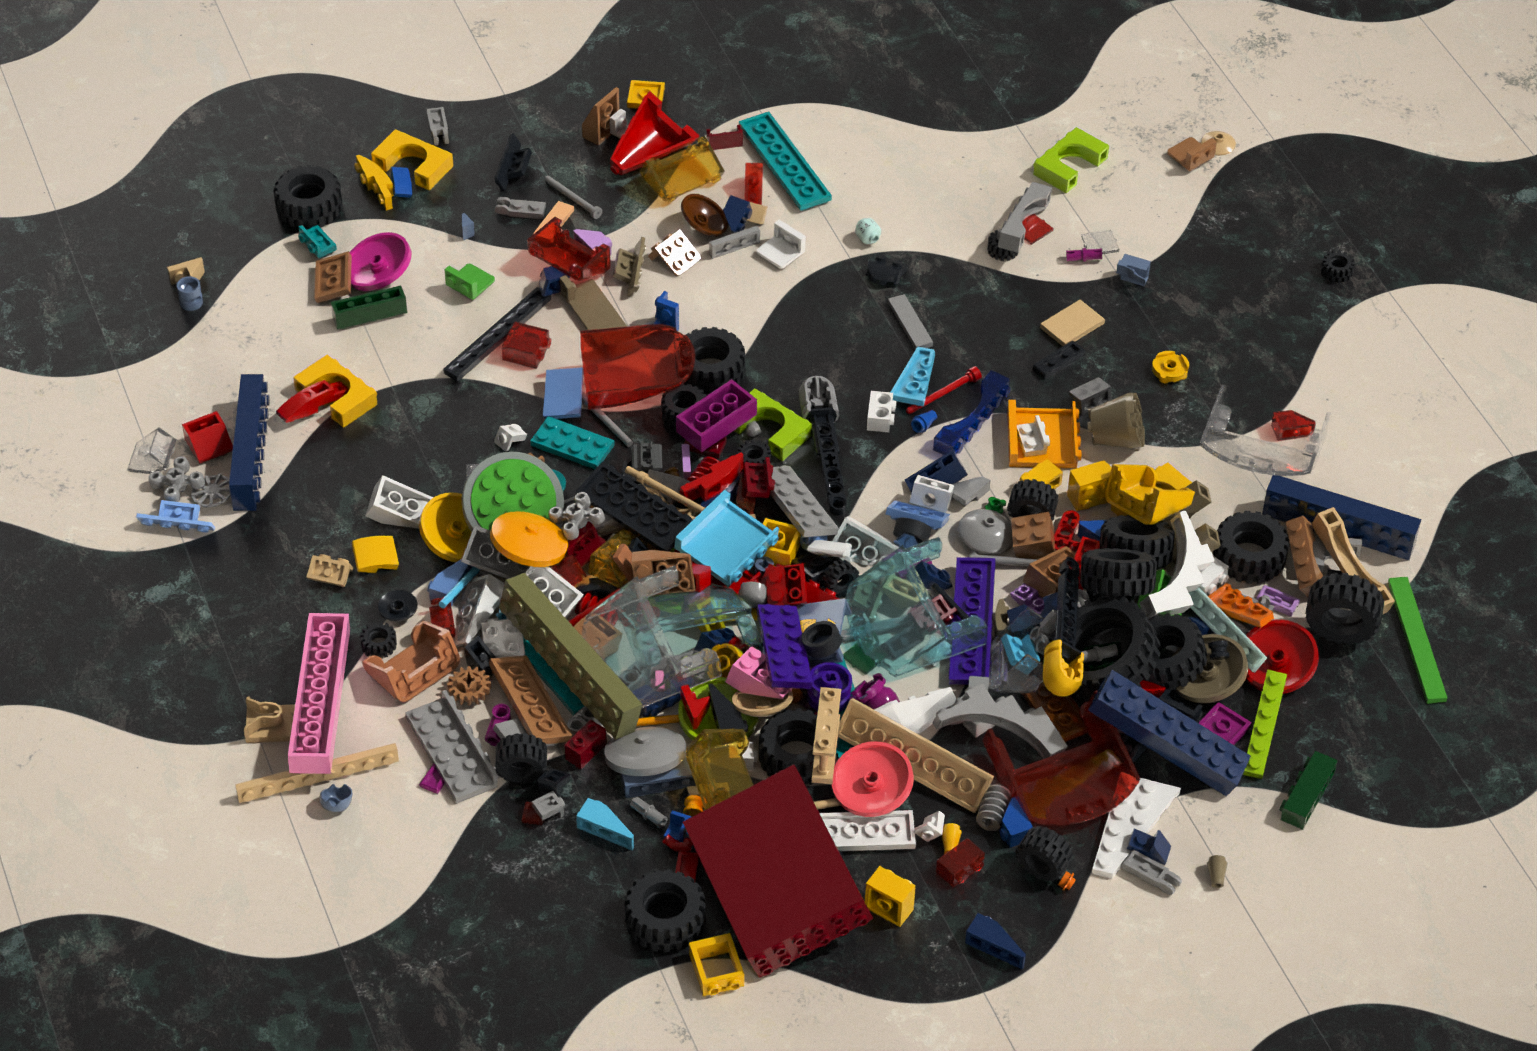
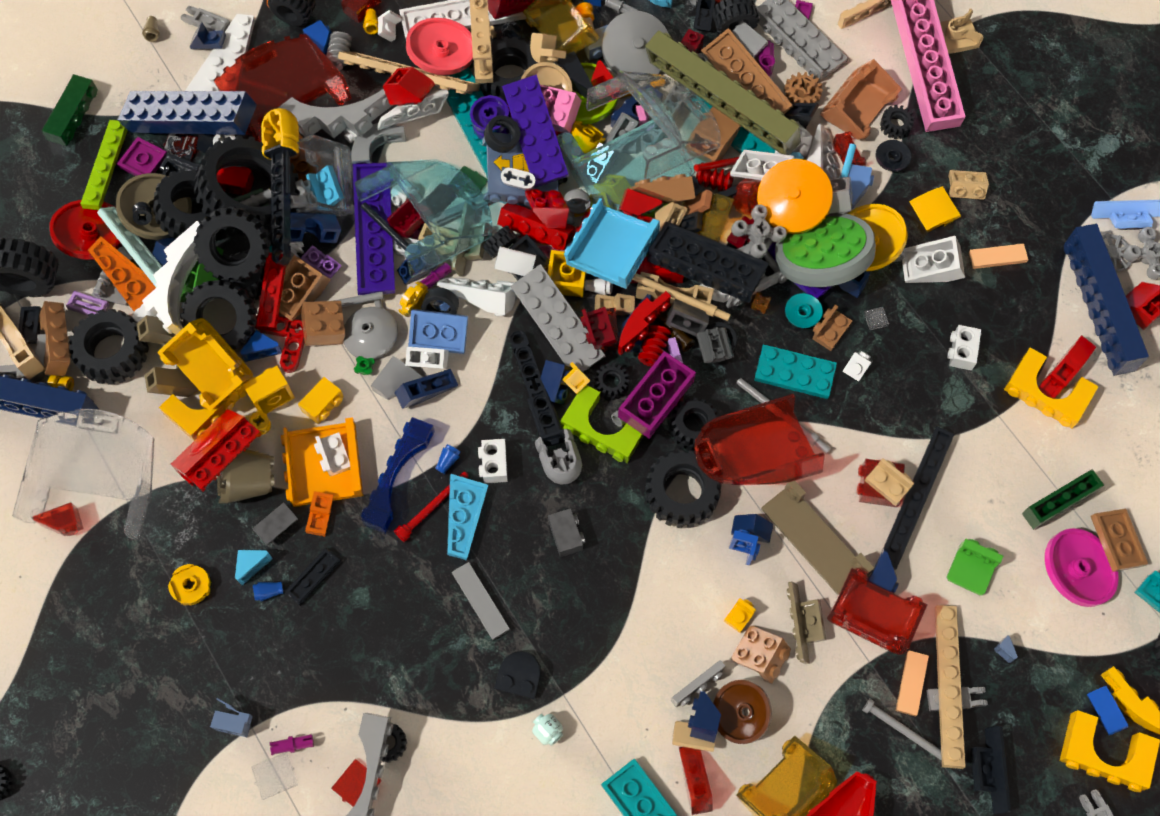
camera: 170 degrees right, 20 degrees up
medium blue tile [543,368,584,420] -> none
lavender slope [573,229,612,263] -> none
white bracket [757,220,806,269] -> none
magenta tile [849,673,900,709] -> none
dark tan slope [994,599,1010,643] -> none
black tyre [1007,479,1058,521] -> none
tan tile [1040,300,1105,346] -> none
none -> red panel [170,409,262,492]
none -> medium azure slope [235,550,273,585]
none -> blue cone [253,582,283,602]
none -> orange slope [305,491,334,537]
none -> red slope [383,67,435,106]
none -> yellow plate [399,281,428,317]
none -> white beam [501,168,535,190]
none -> tan brick [530,33,566,63]
none -> dark blue slope [541,360,573,405]
none -> flat silver brick [548,508,585,557]
none -> yellow panel [562,362,590,394]
none -> yellow bracket [724,598,756,633]
none -> tan bracket [864,458,914,506]
none -> tan plate [935,605,965,769]
none -> white brick [947,325,981,371]
none -> light nougat tile [969,244,1028,269]

